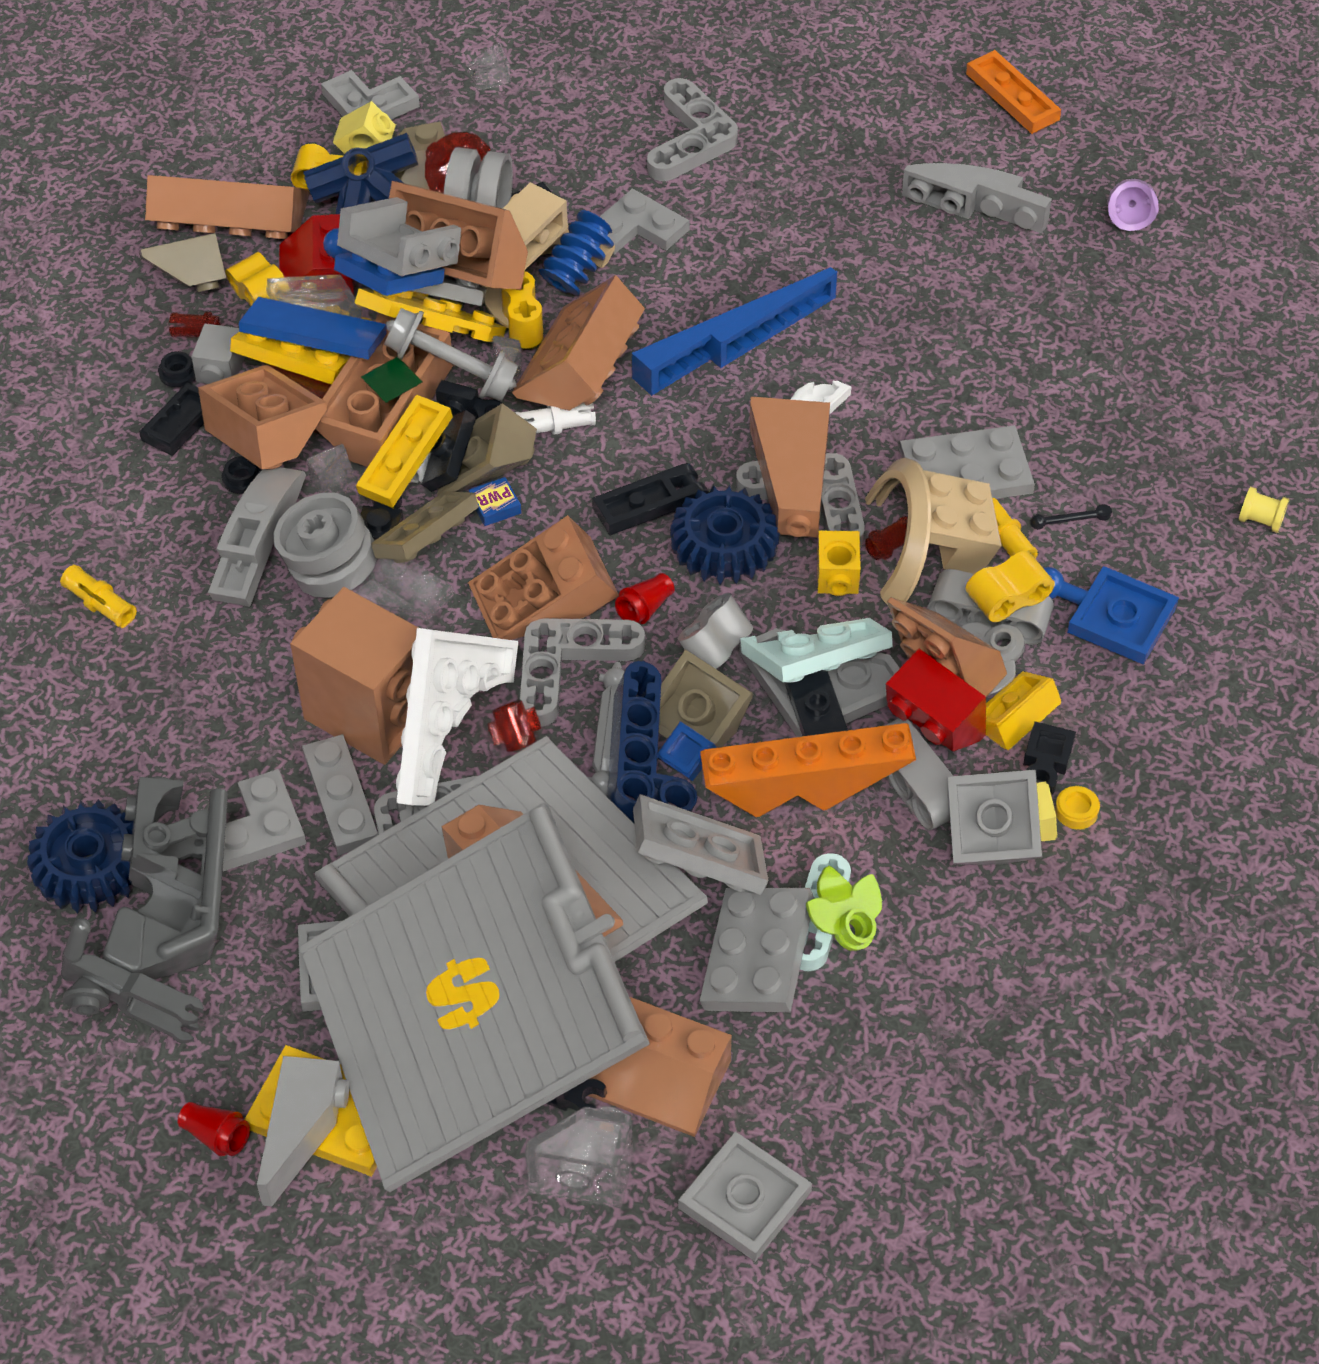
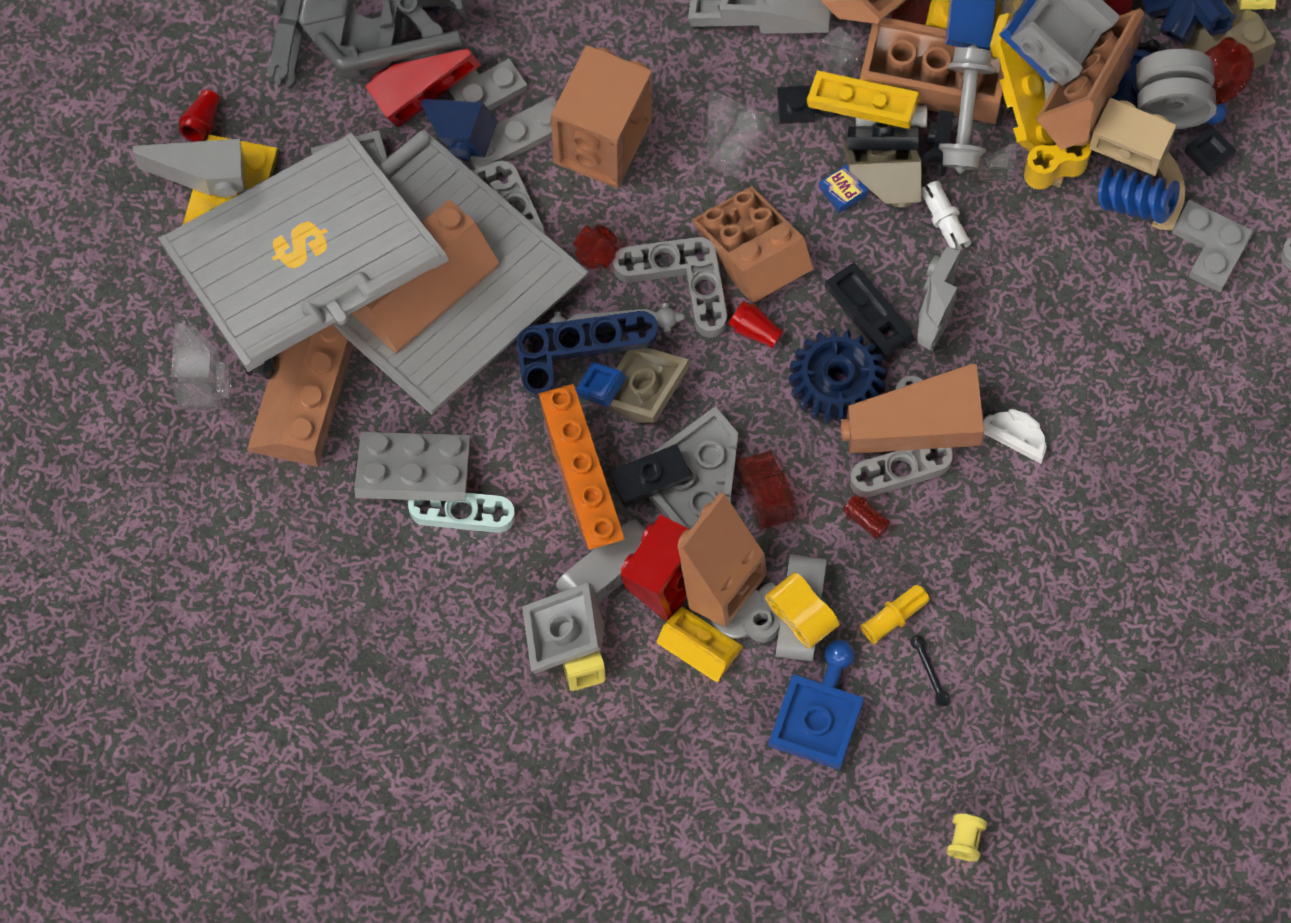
camera: 80 degrees right, 15 degrees up
light grey wheel [273,493,377,598] -> none
dark green sticker [361,356,423,403] -> none
dark tan plate [371,491,479,563] -> none
white plate [396,628,518,806] -> none
nougat slope [512,275,645,411] -> none
blue slope [632,267,837,396] -> none
light grey plate [633,794,769,895] -> none
light grey axle [677,593,753,669] -> none
light grey plate [678,1131,812,1262] -> none
light aqua wing [740,618,893,682] -> none
lime plate [806,866,882,951] -> none
yellow brick [817,530,861,596] -> none
tan piece [865,458,1002,605] -> none
light grey plate [899,425,1035,499] -> none
black plate [1023,721,1076,796] -> none
yellow tile [1055,786,1100,829] -> none
none -> red slope [365,48,482,128]
none -> dark blue slope [421,99,498,159]
none -> clear red arch [736,450,796,530]
none -> light grey plate [918,246,960,351]

